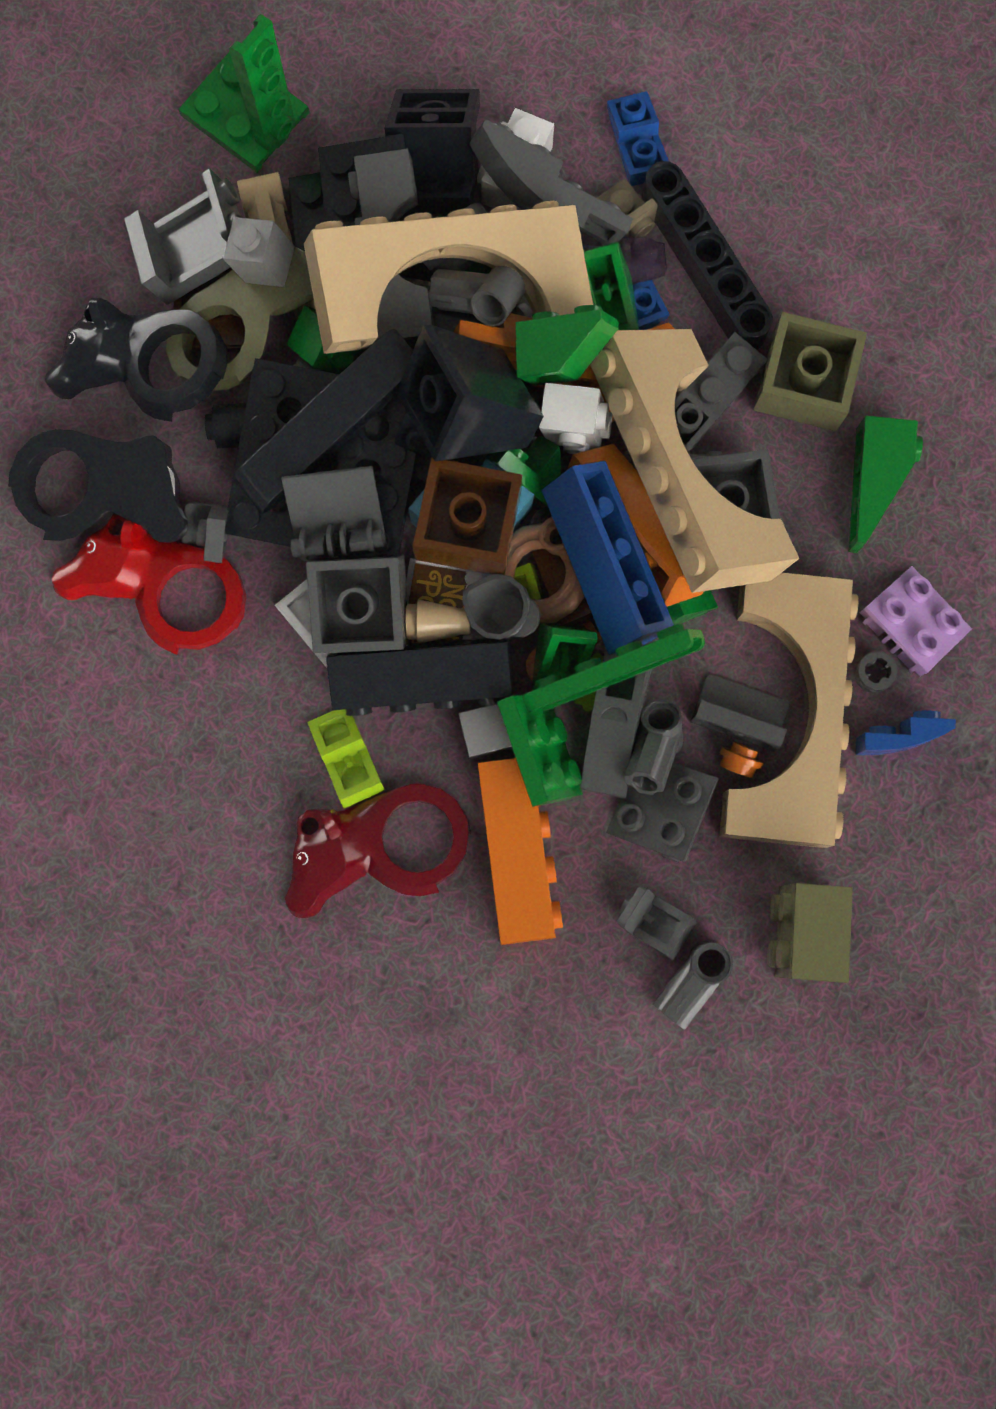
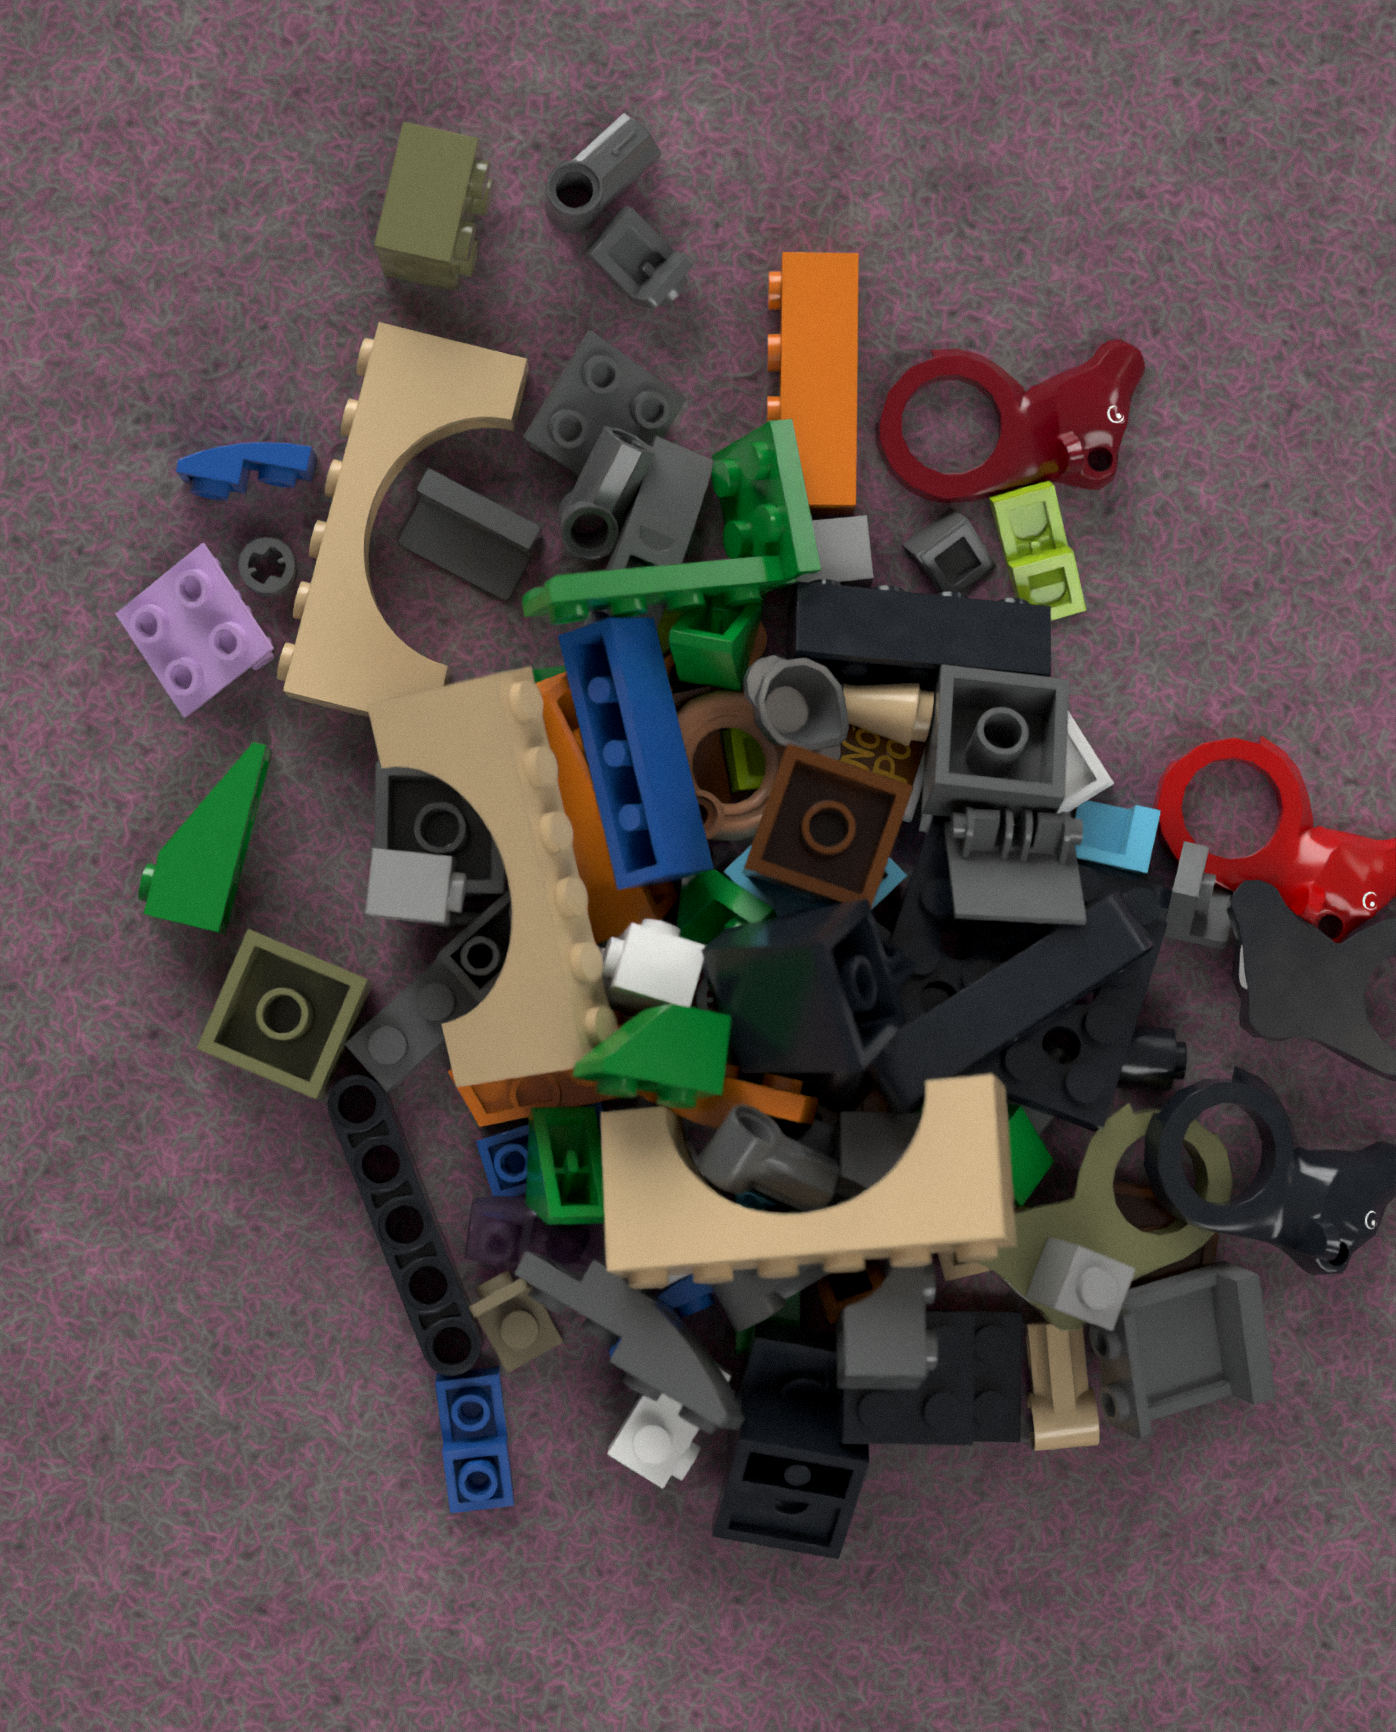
camera: 175 degrees left, 5 degrees up
green bracket [178,14,310,173] -> none
orange plate [719,742,764,778] -> none
none -> light grey brick [365,848,466,926]
none -> dark grey slope [902,507,996,593]
none -> medium azure panel [1074,800,1161,877]

